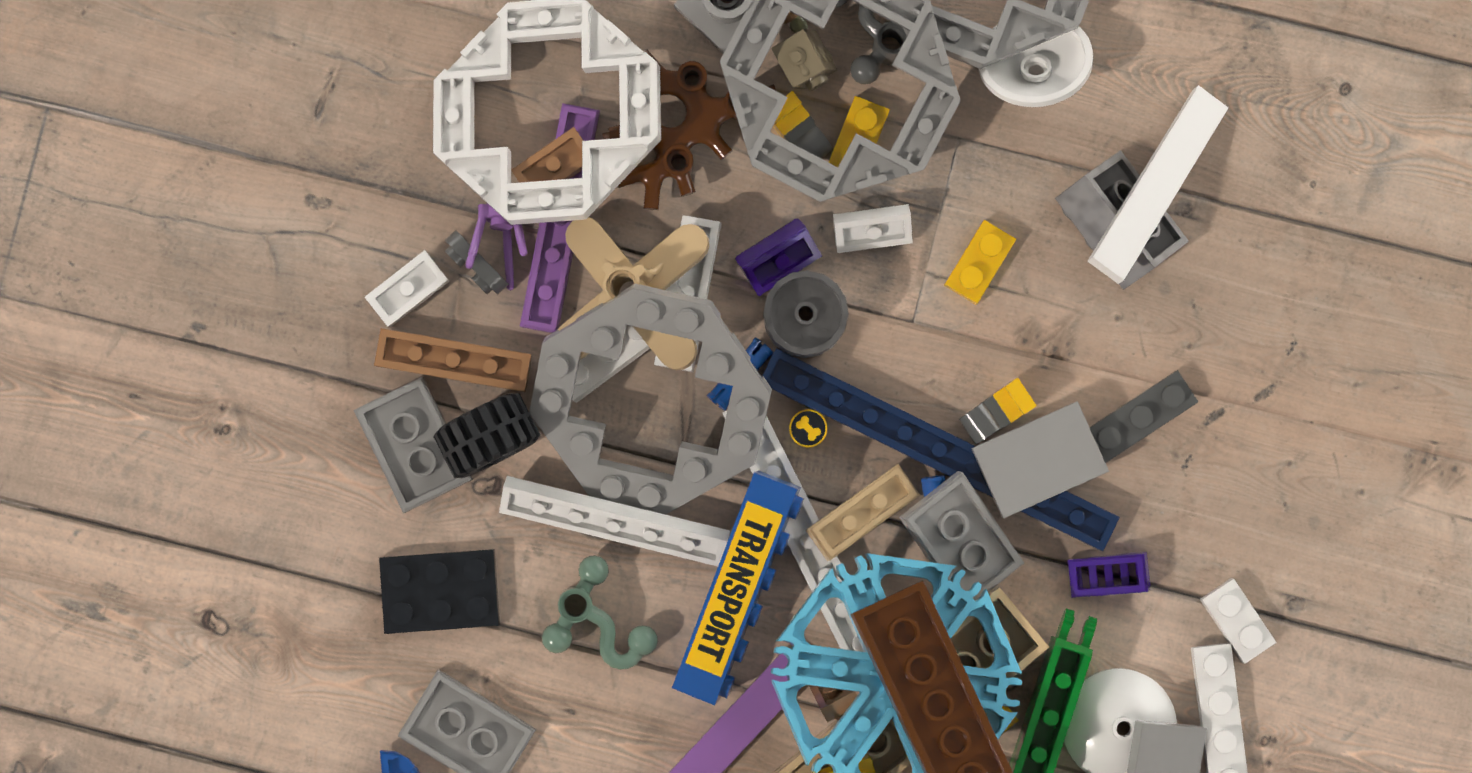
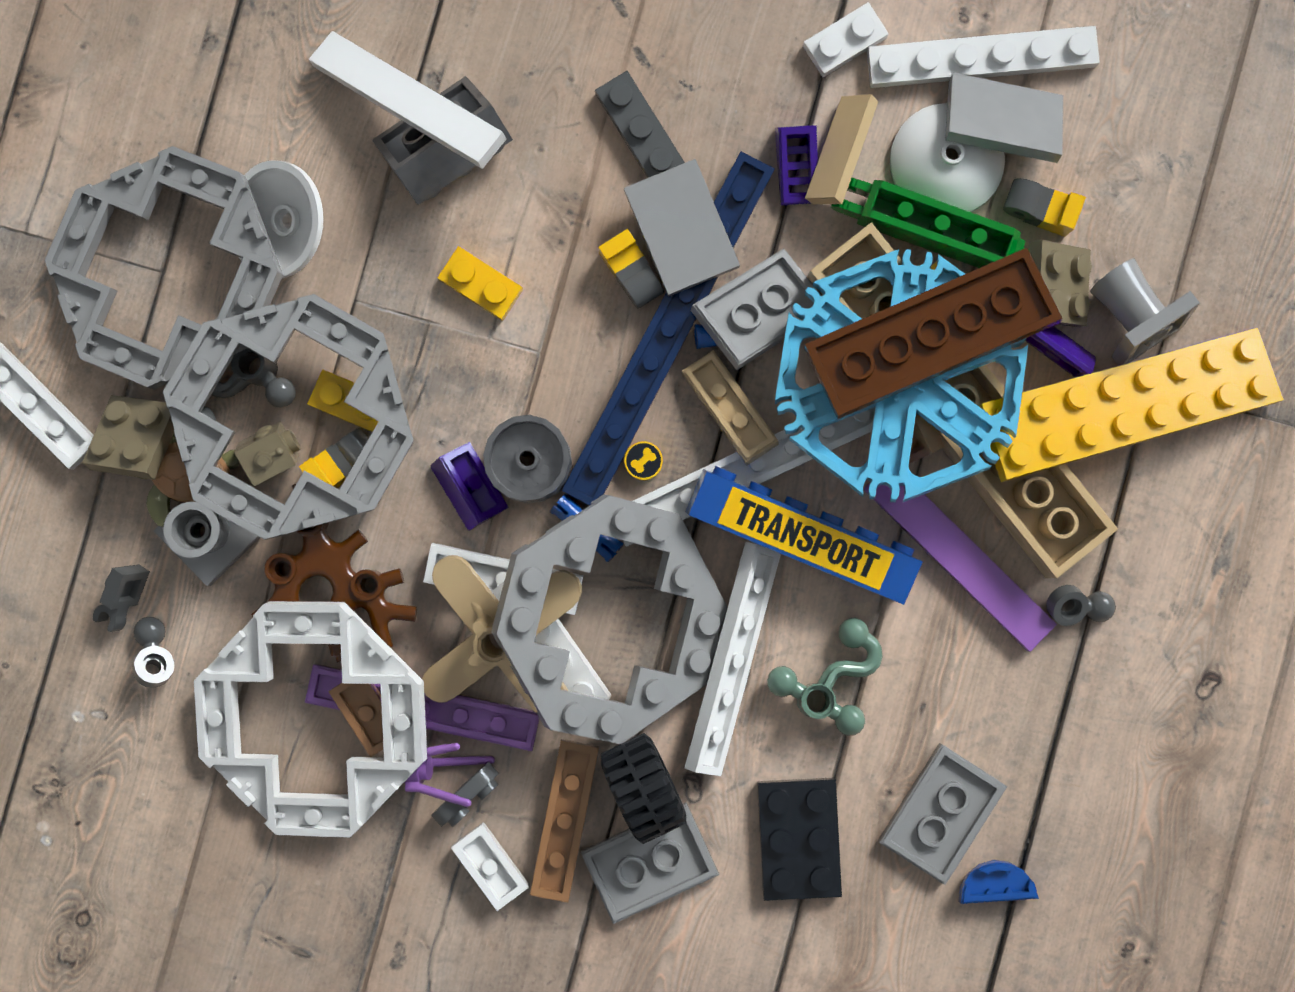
camera: 90 degrees left, 0 degrees up
white plate [833,204,913,253] -> none
none -> tan tile [805,94,879,205]

